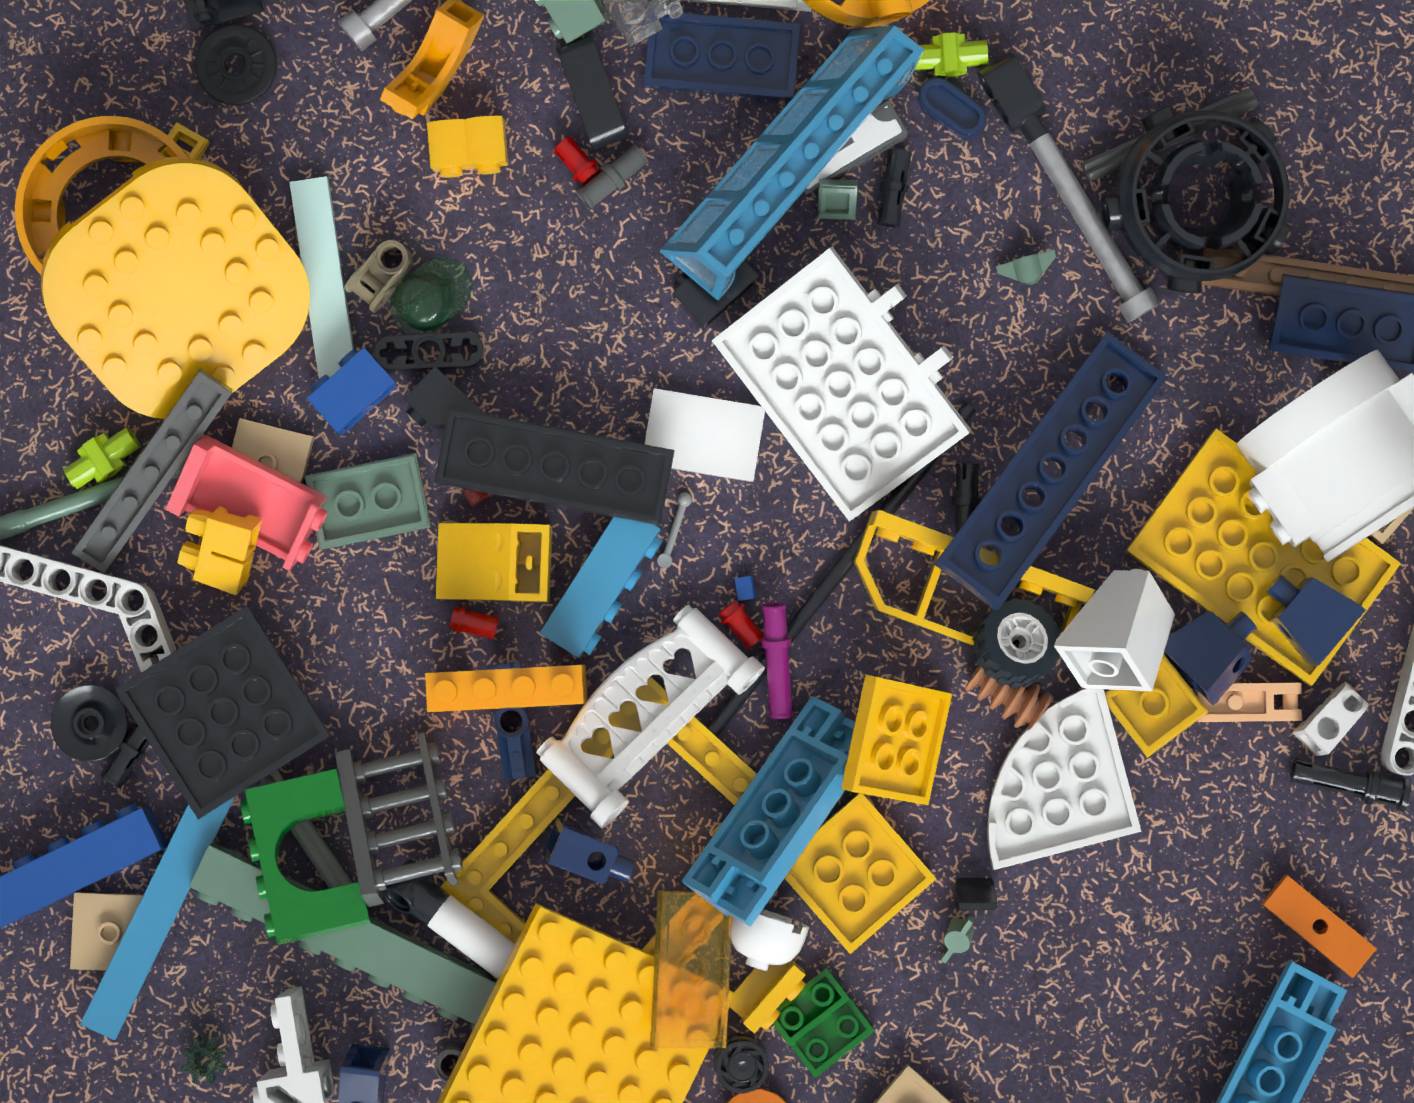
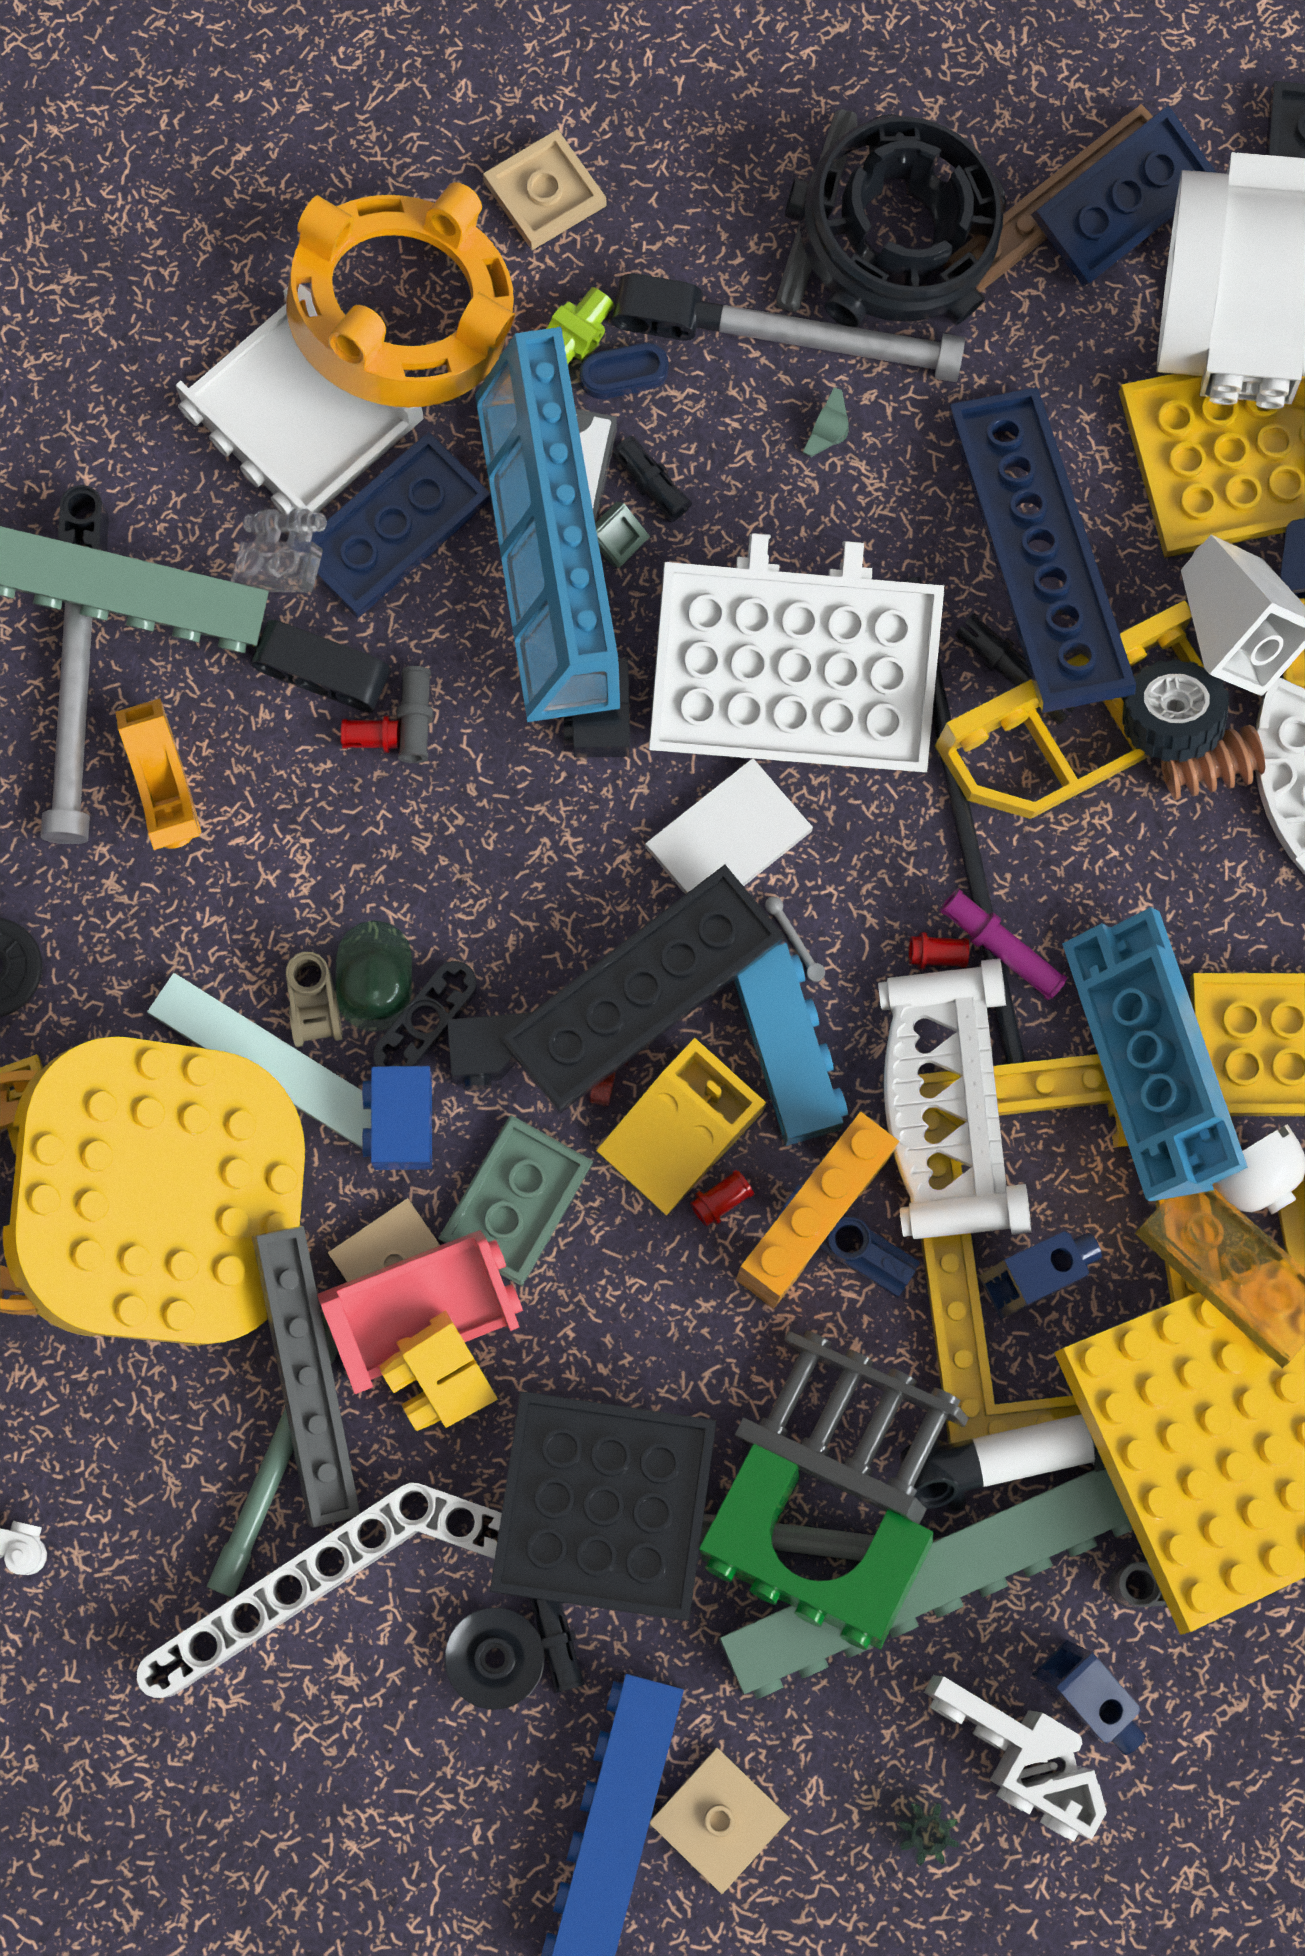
camera: 55 degrees left, 10 degrees down
lime axle [63,427,141,489] -> none
dark azure tile [80,797,235,1040] -> none
yellow brick [427,116,509,178] -> none
blue piece [734,576,756,601] -> none
yellow plate [841,675,952,805] -> none

